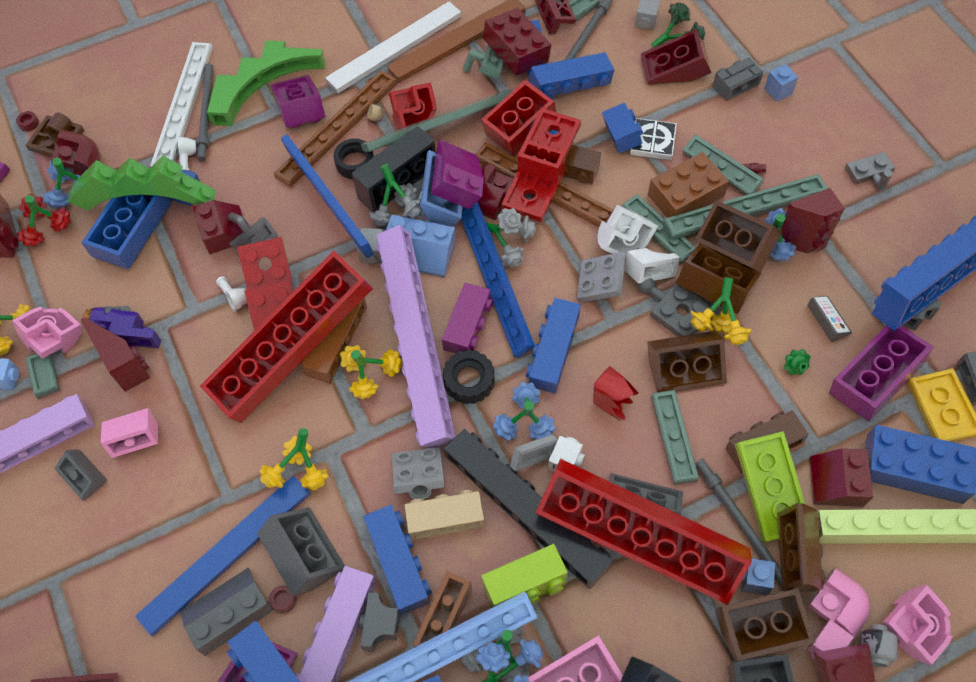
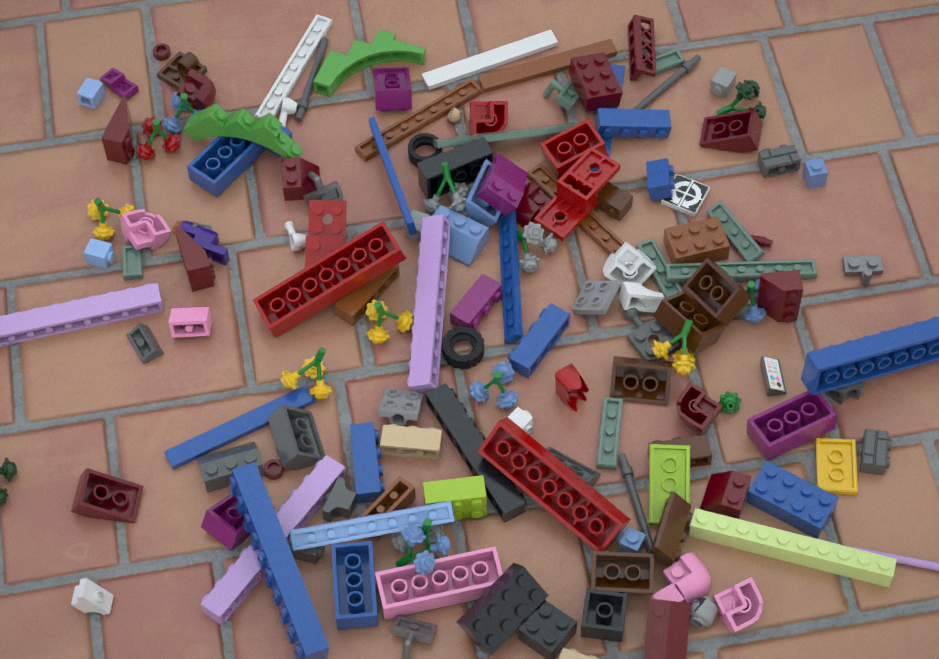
camera: 15 degrees right, 5 degrees down
light grey tile [510,434,558,471] -> none
none -> dark red brick [676,382,723,434]

